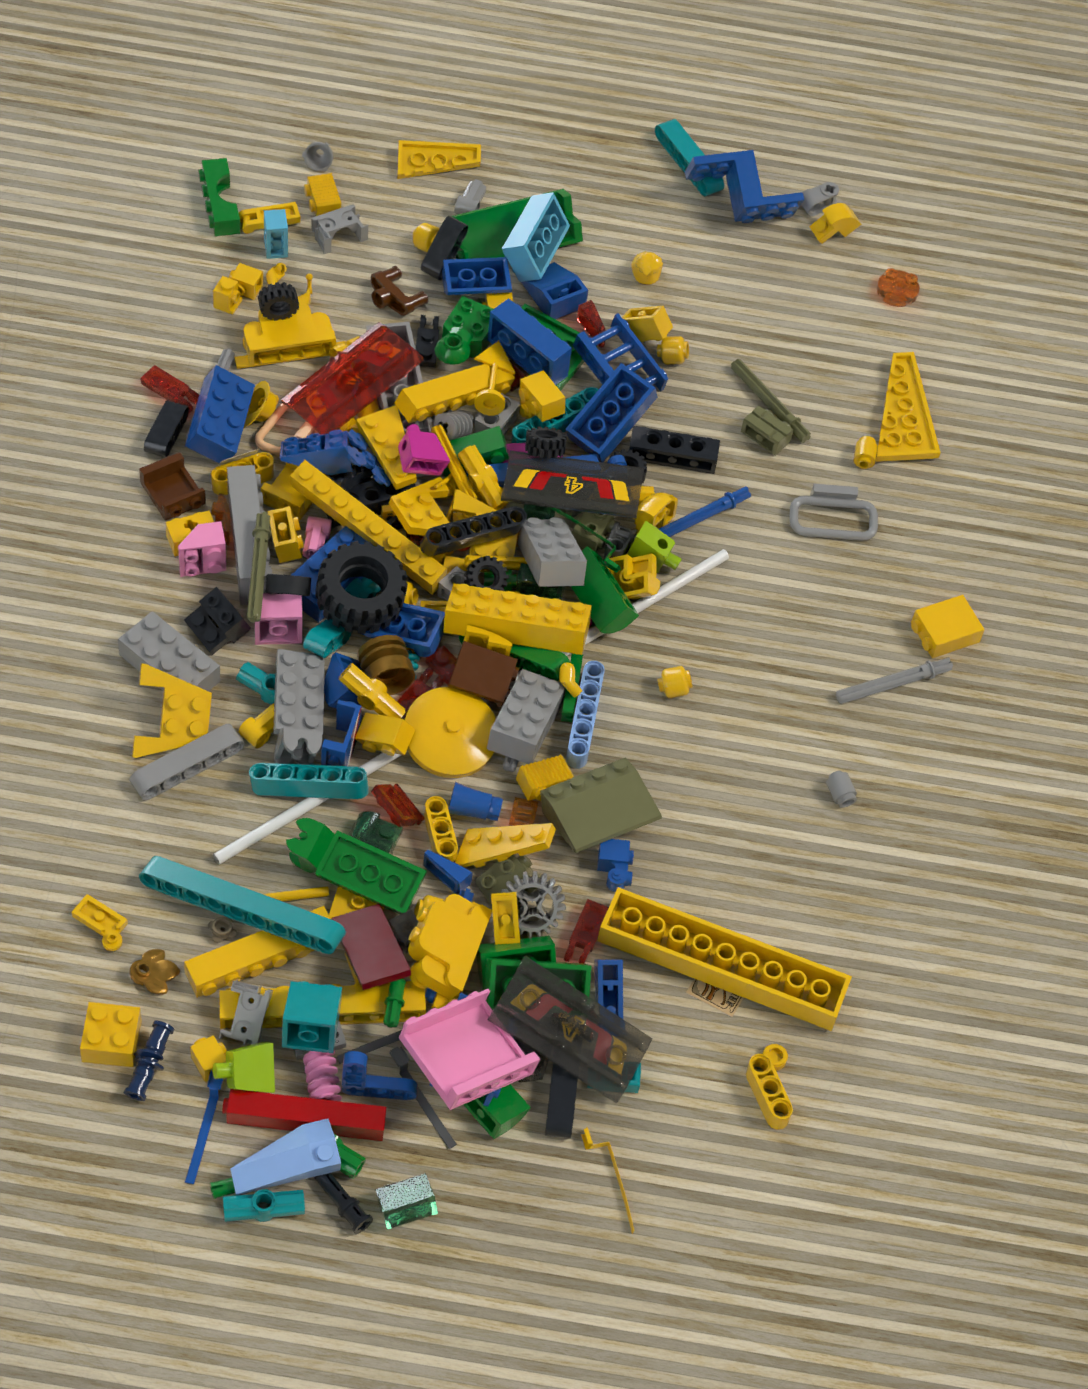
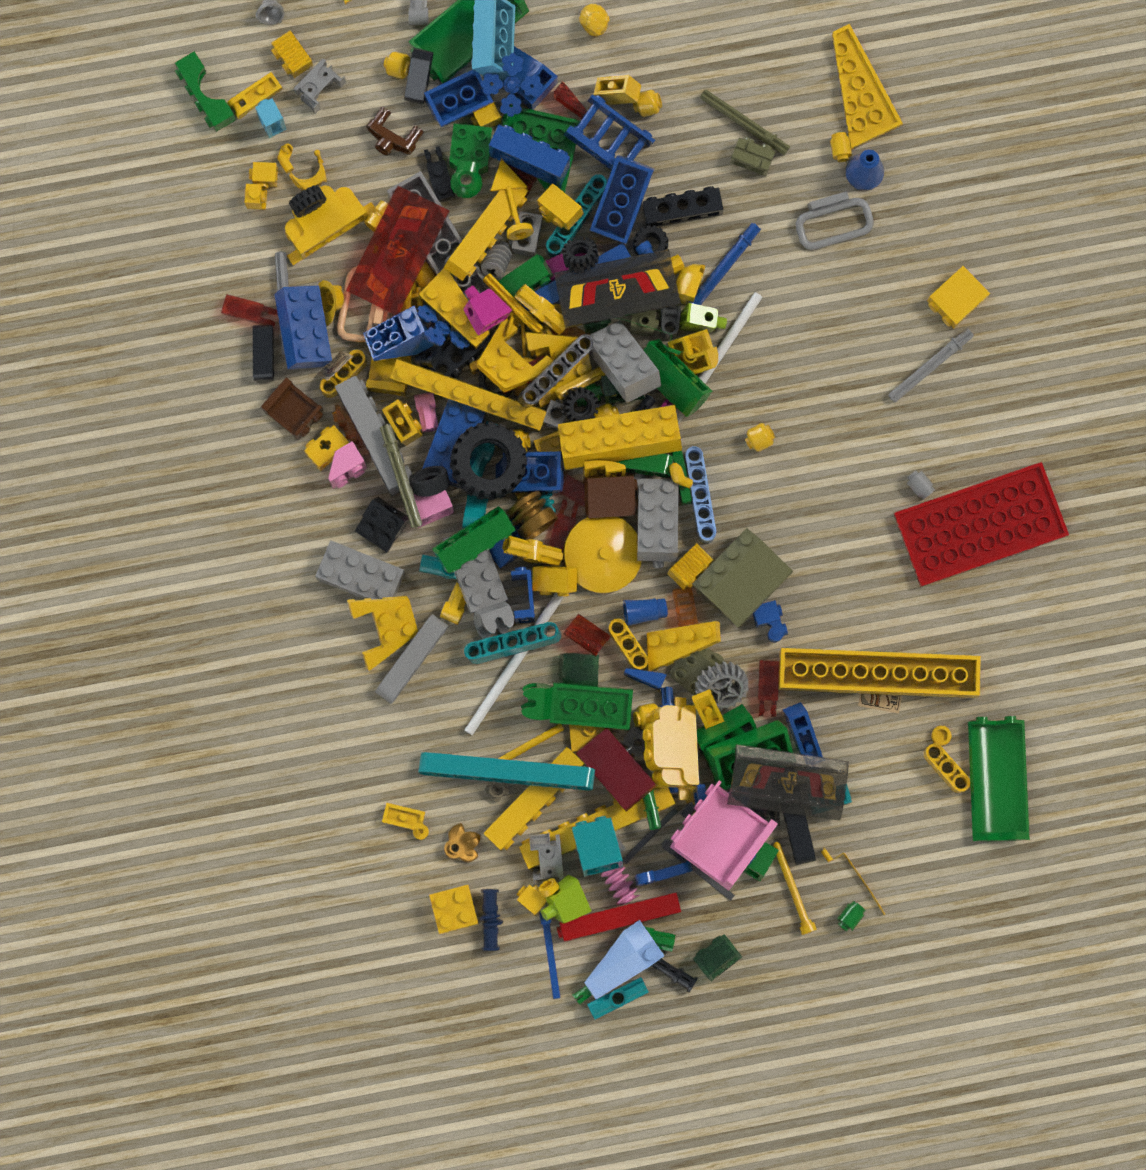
camera: 15 degrees left, 25 degrees up
none -> green brick [432,506,515,573]
none -> blue plant [481,53,543,117]
none -> yellow tile [538,879,559,898]
none -> yellow piece [773,842,817,935]
none -> green brick [837,901,866,932]
none -> blue cone [846,150,884,190]
none -> red plate [893,462,1069,587]
none -> green cylinder [968,716,1030,841]

